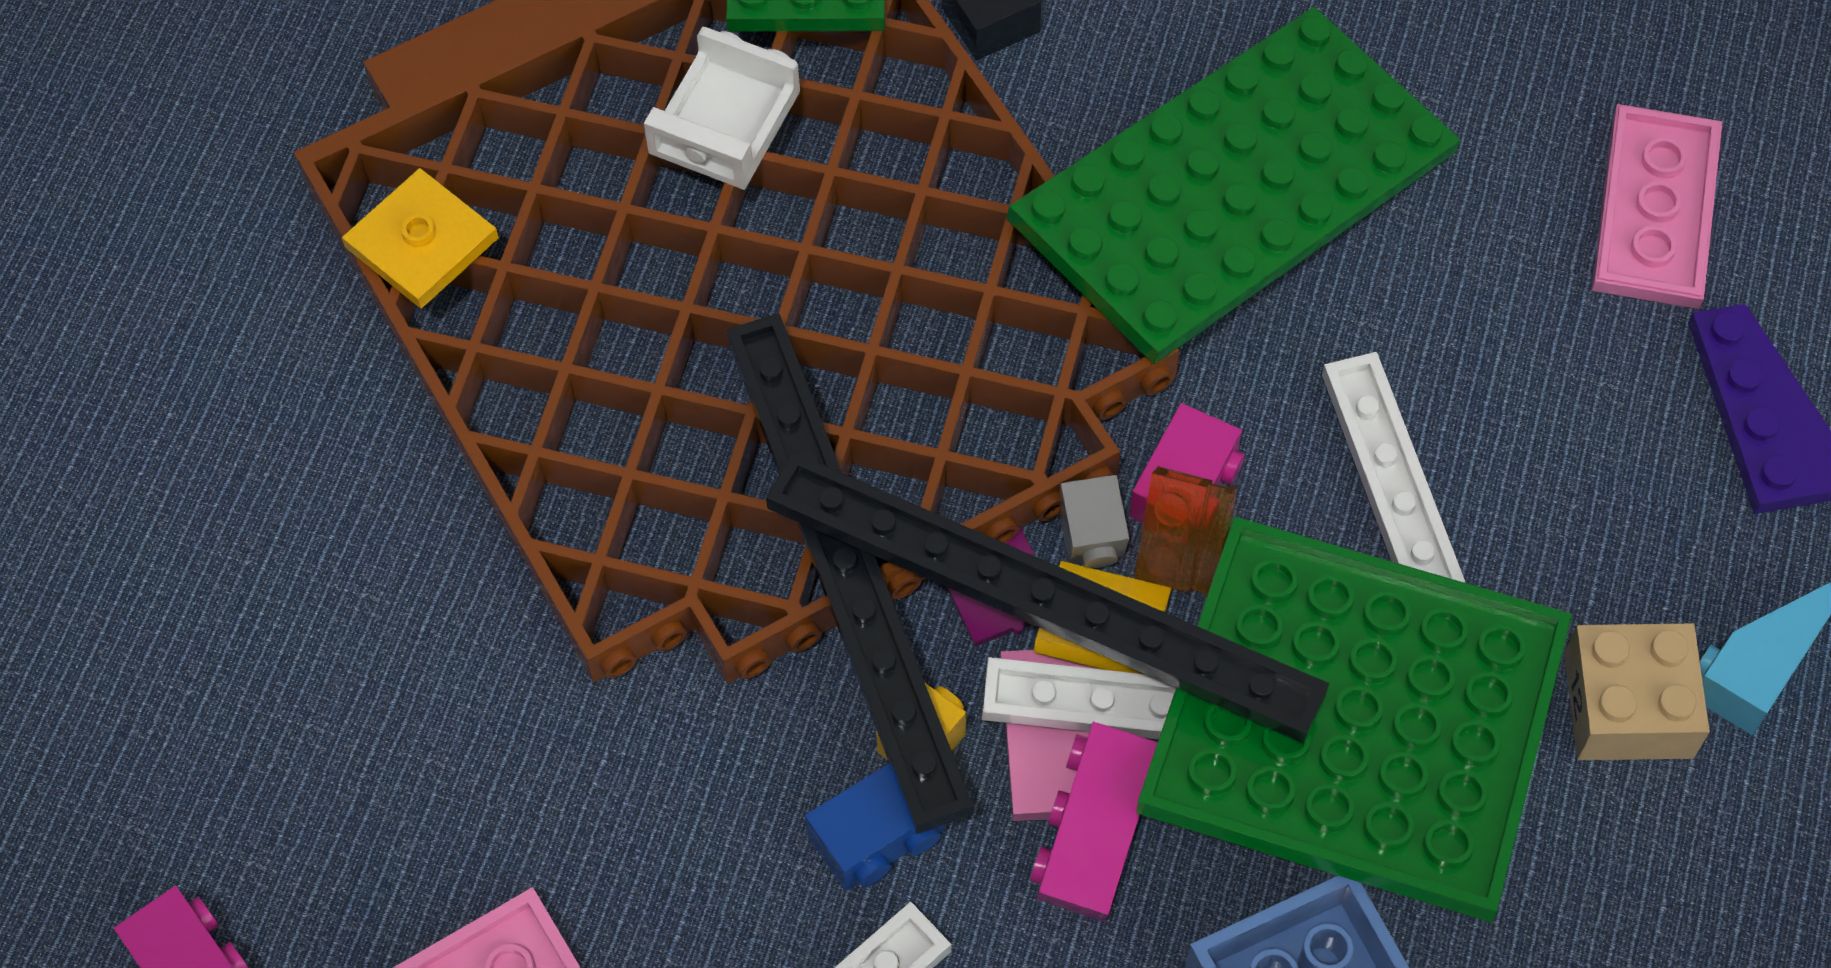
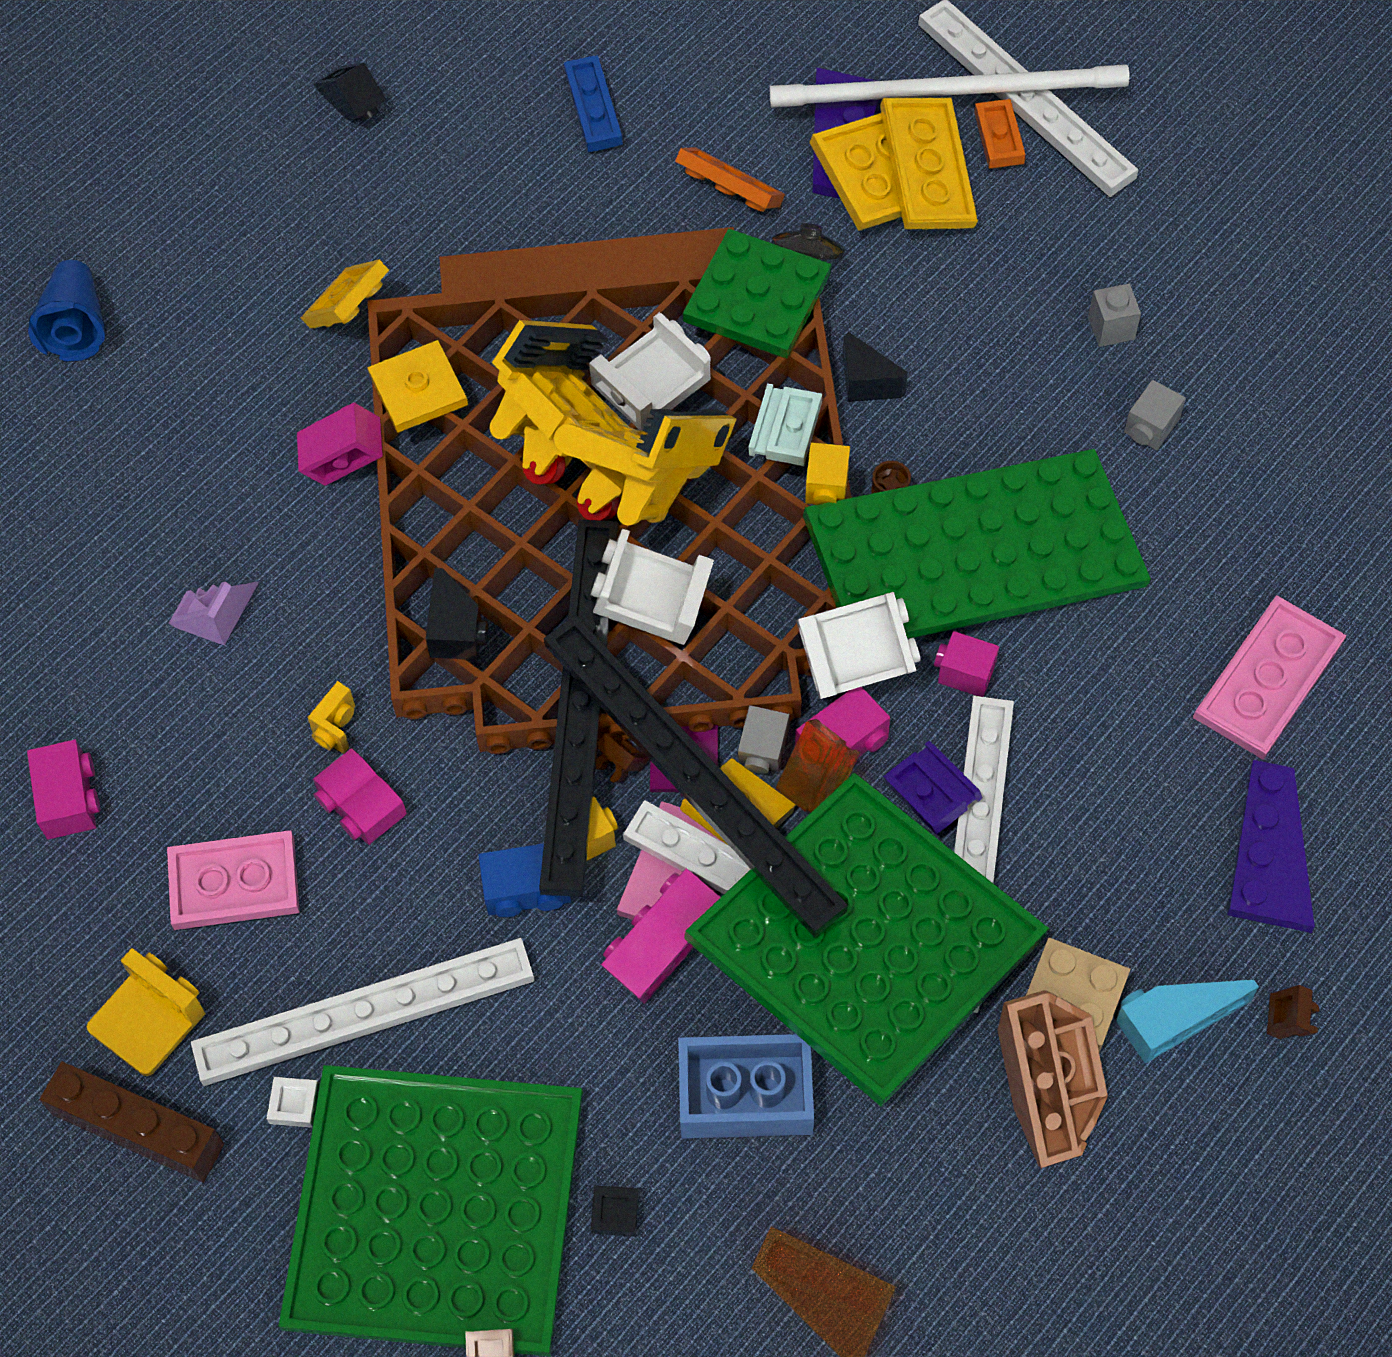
camera: 25 degrees right, 0 degrees up
none -> lavender slope [169,581,260,645]
none -> dark pink brick [297,403,383,486]
none -> yellow plate [301,259,389,329]
none -> yellow bracket [307,681,355,754]
none -> dark pink brick [313,748,407,845]
none -> black slope [425,568,488,660]
none -> yellow container [490,320,737,526]
none -> white panel [591,529,714,645]
none -> reddish brown tile [596,733,649,783]
none -> light aqua plate [748,383,822,466]
none -> white panel [796,592,920,699]
none -> yellow brick [805,443,850,505]
none -> reddish brown wheel [871,460,911,494]
none -> dark purple plate [883,741,983,835]
none -> dark pink brick [934,631,999,697]
none -> nougat wedge [997,990,1108,1168]

